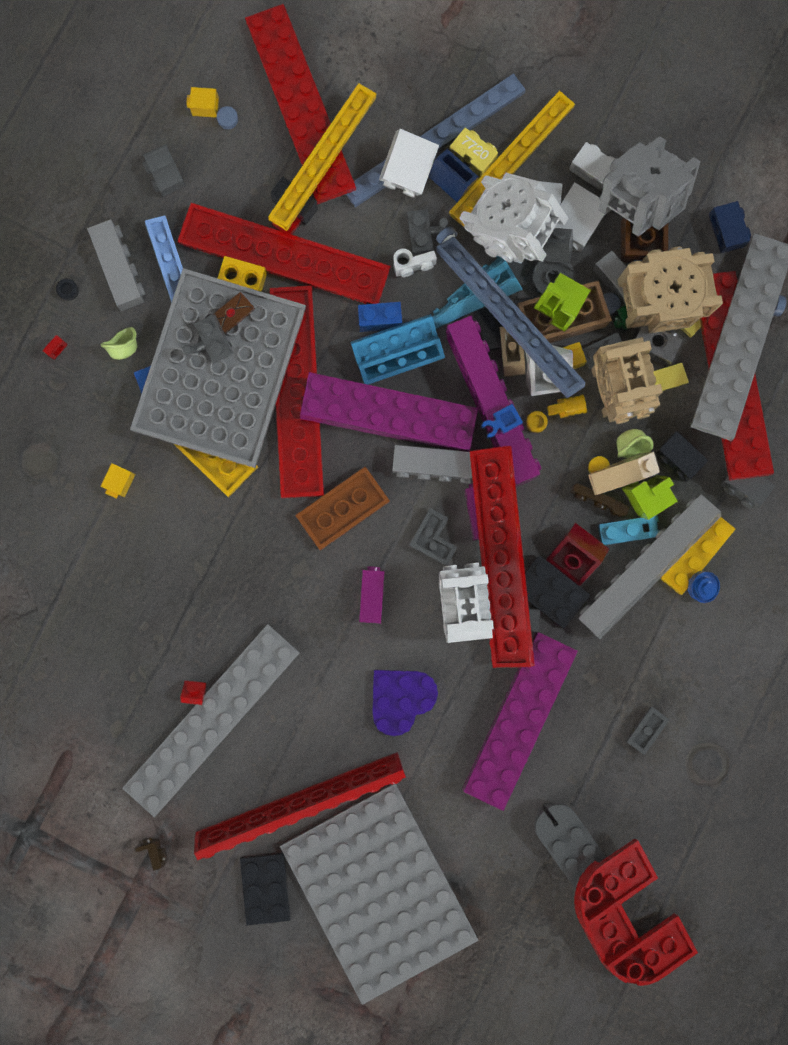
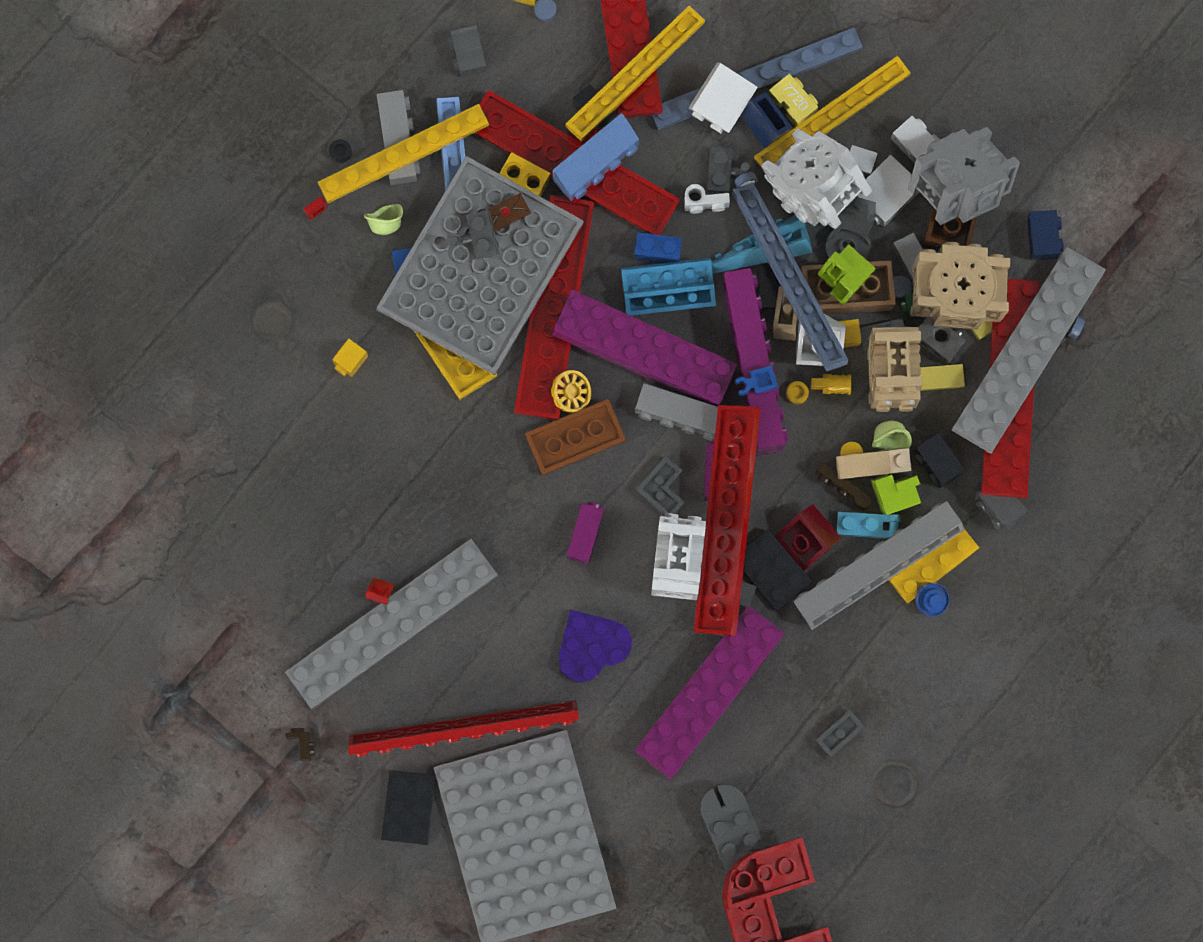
camera: 15 degrees right, 5 degrees down
none -> yellow plate [318,104,489,204]
none -> yellow wheel [551,370,591,413]
none -> medium blue slope [553,113,639,201]

